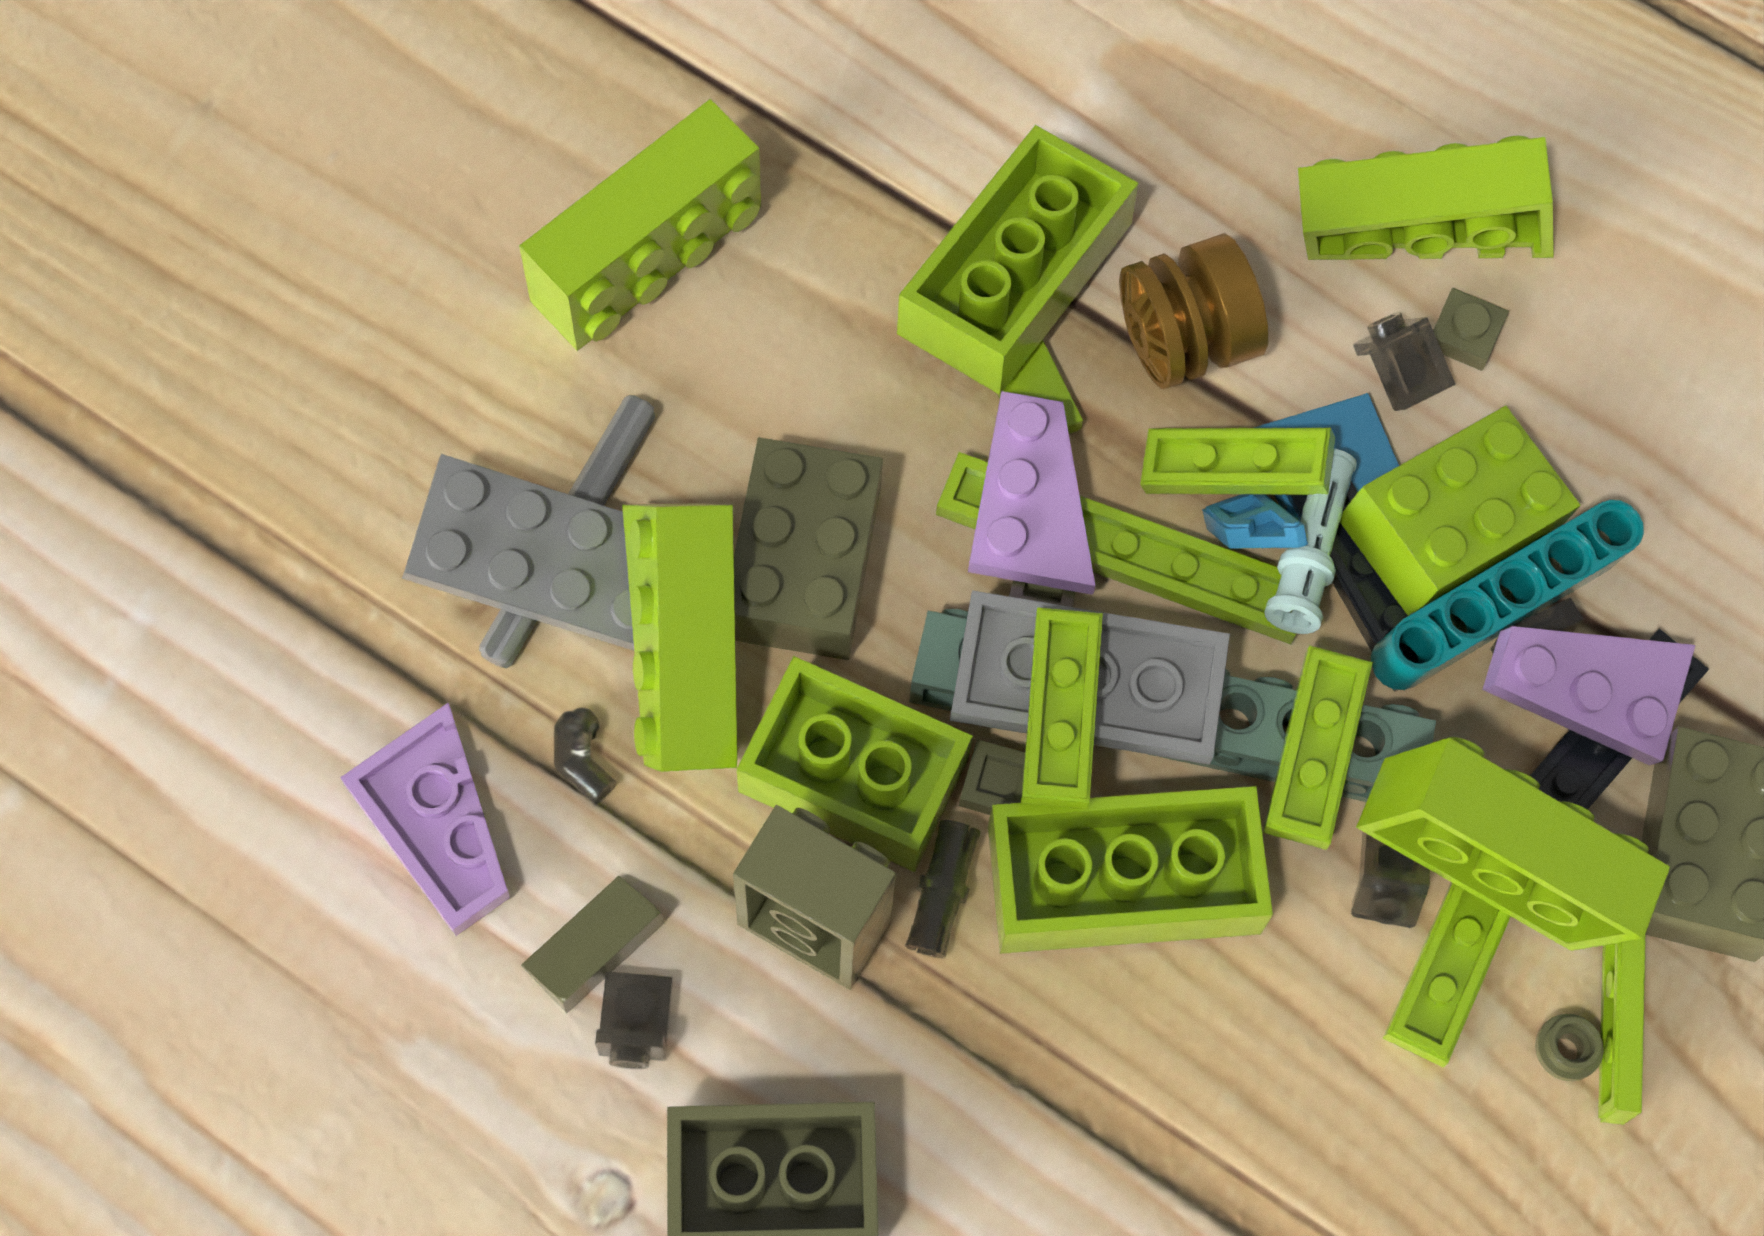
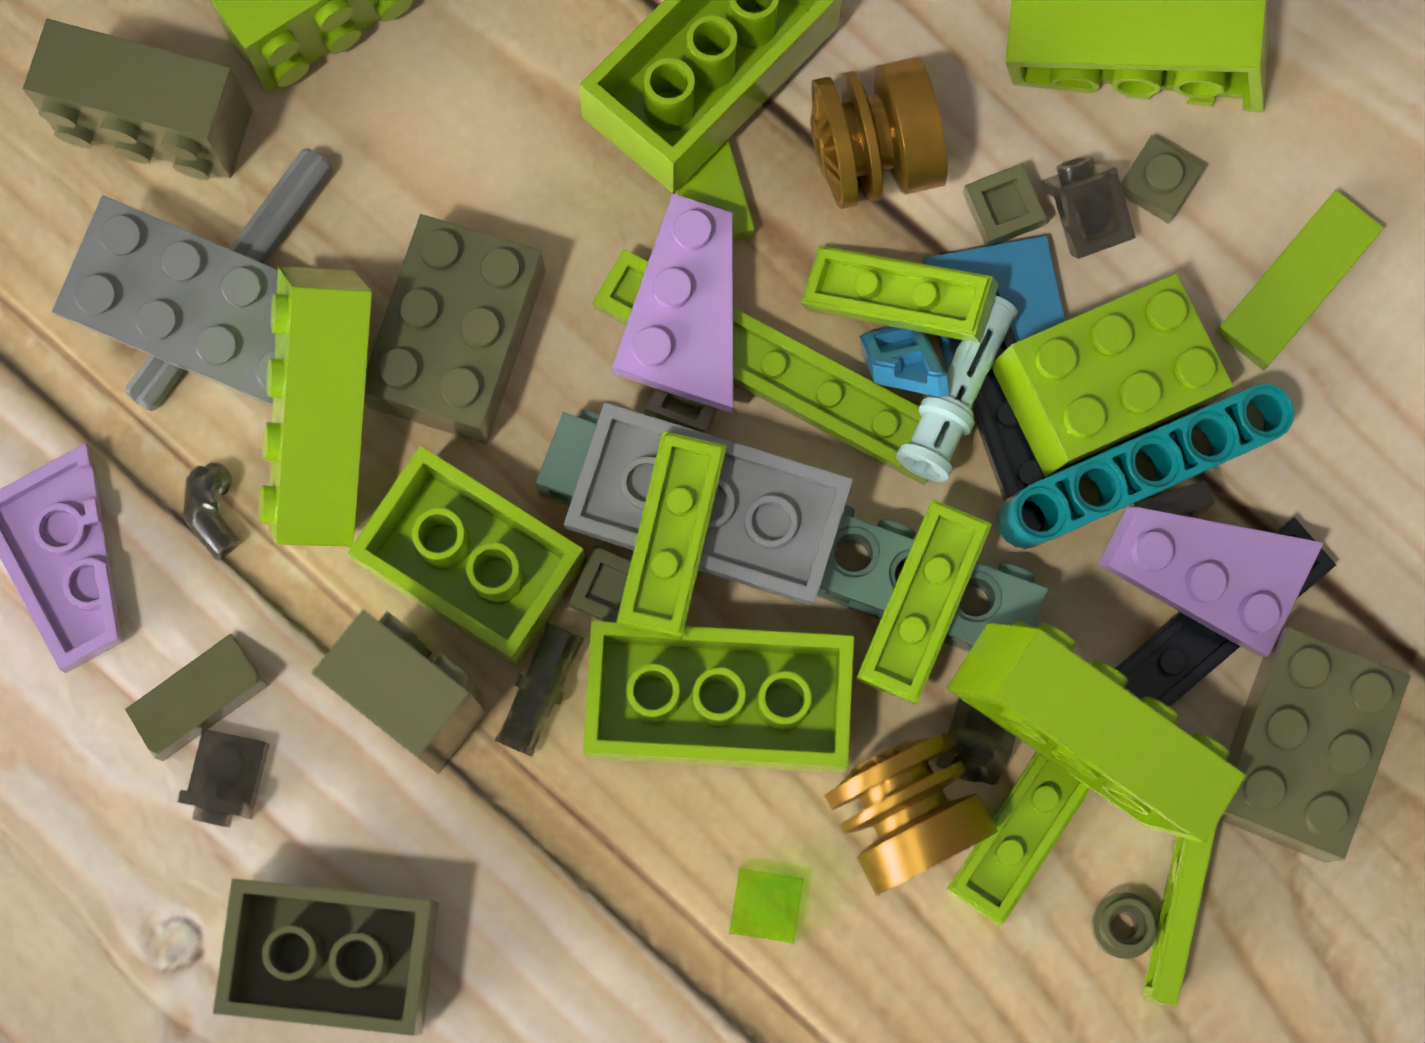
camera: 10 degrees right, 10 degrees up
none -> olive brick [23,18,252,180]
none -> clear neon green plate [729,868,804,944]
none -> pearl gold wheel [824,732,998,896]
none -> olive plate [963,163,1047,246]
none -> lime tile [1216,189,1384,371]

